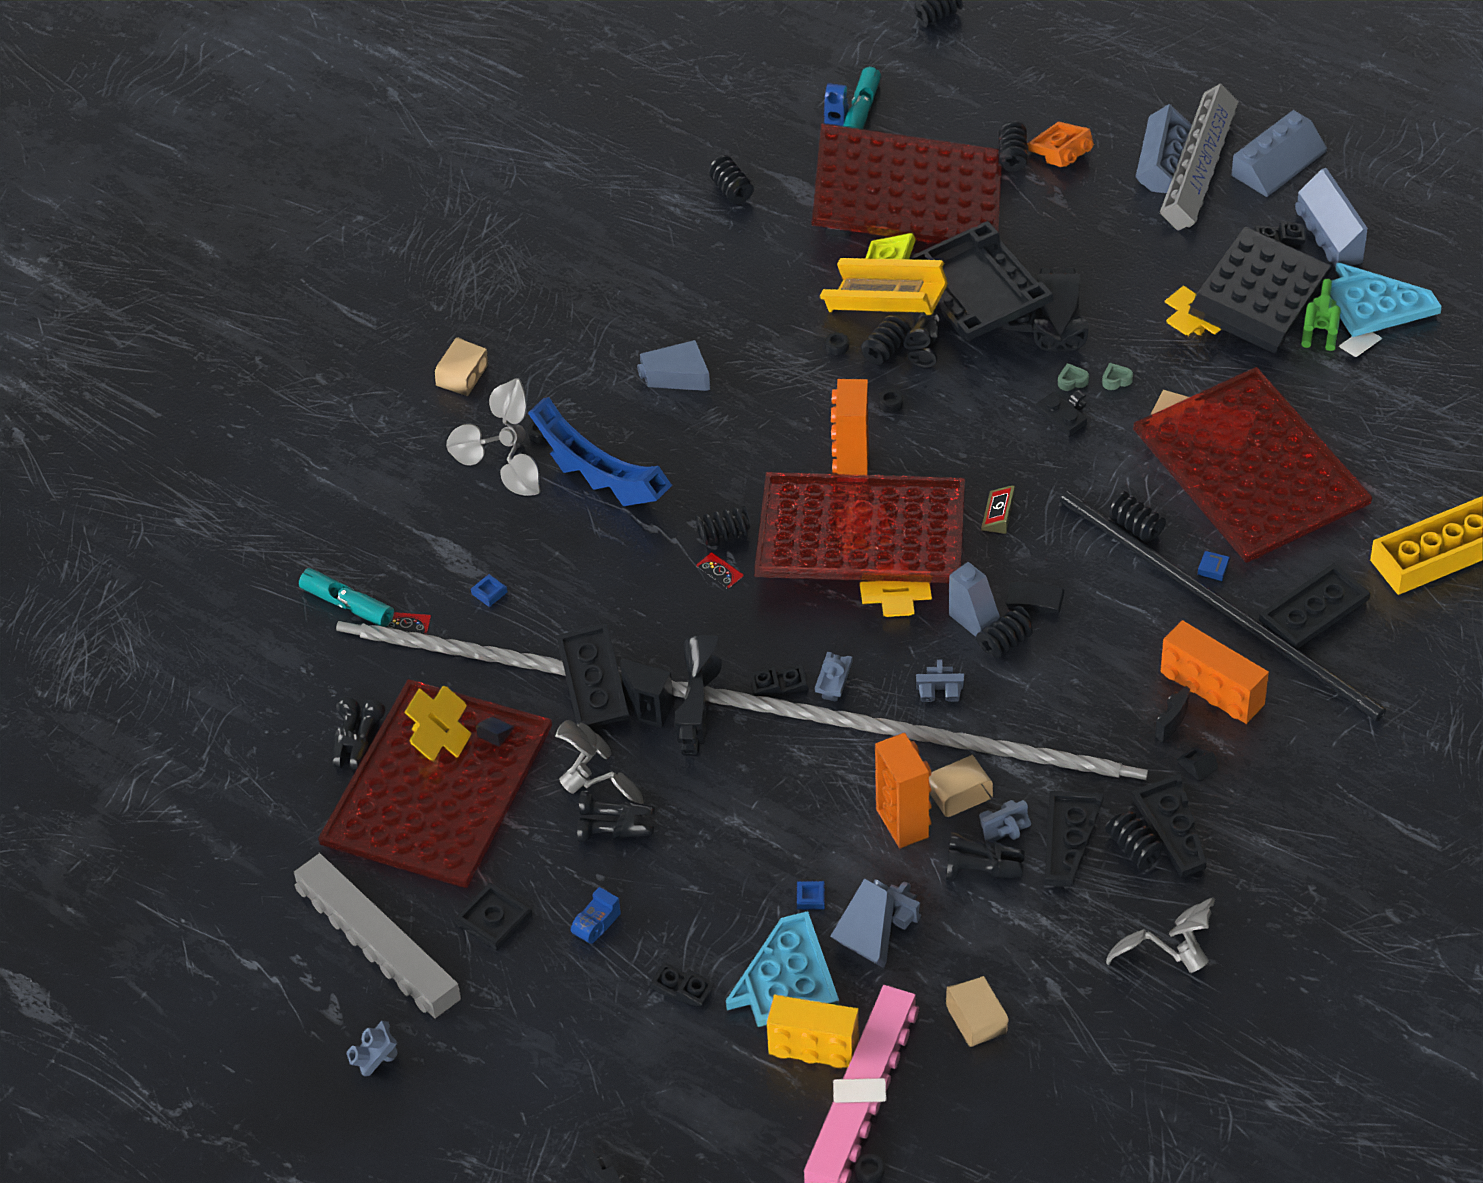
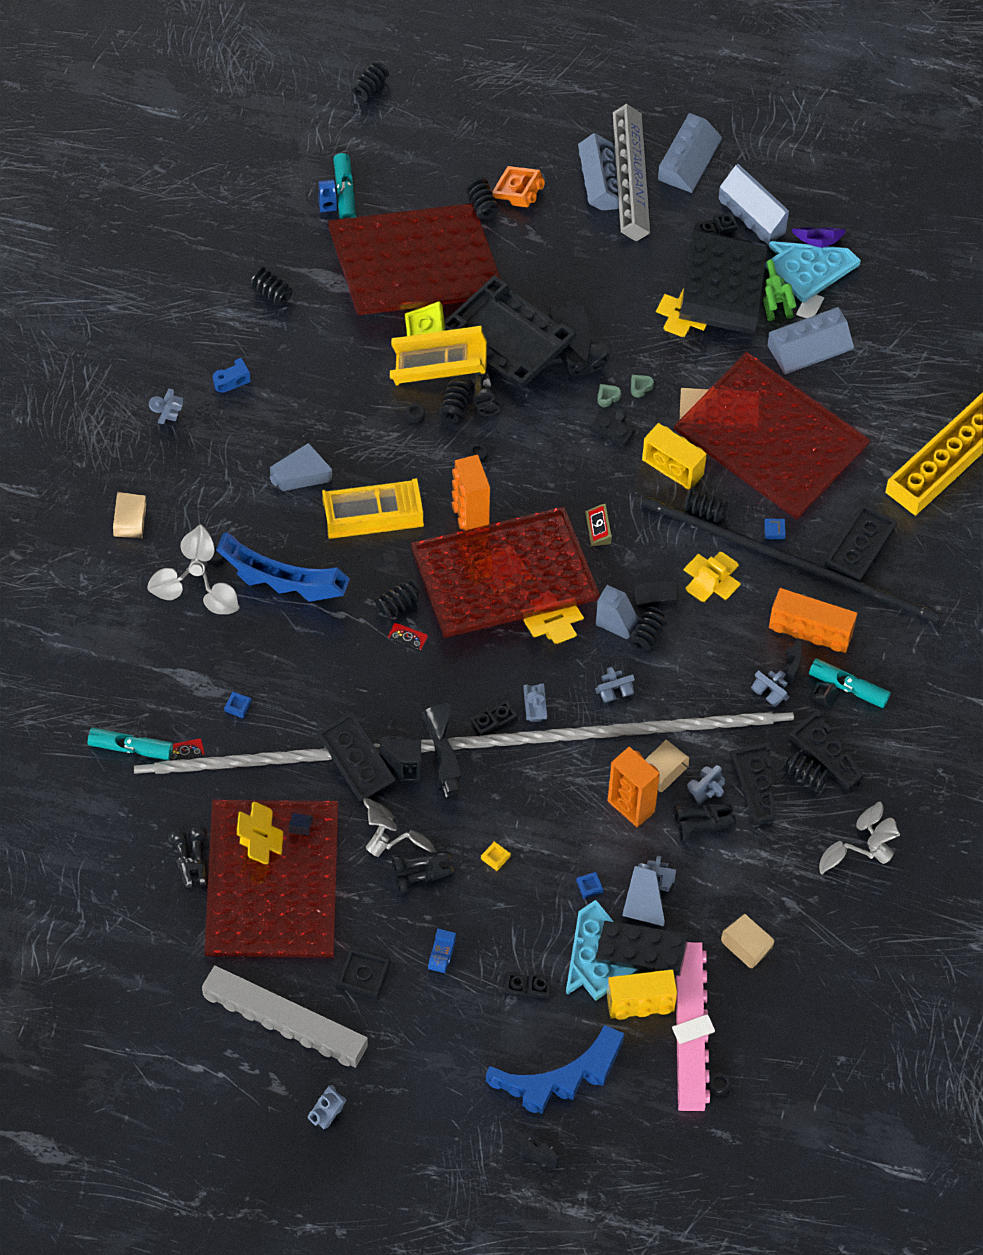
camera: 25 degrees left, 10 degrees up
none -> sand blue hips [149,388,183,424]
none -> blue leg [213,358,251,393]
none -> yellow piece [322,478,424,539]
none -> yellow tile [481,841,511,871]
none -> blue arch [486,1025,624,1114]
none -> black plate [596,920,689,976]
none -> yellow brick [642,423,707,490]
none -> yellow piece [683,552,741,602]
none -> sand blue hips [751,671,789,707]
none -> sand blue slope [767,307,854,375]
none -> dark purple brick [792,227,845,248]
none -> teal piece [809,658,891,709]

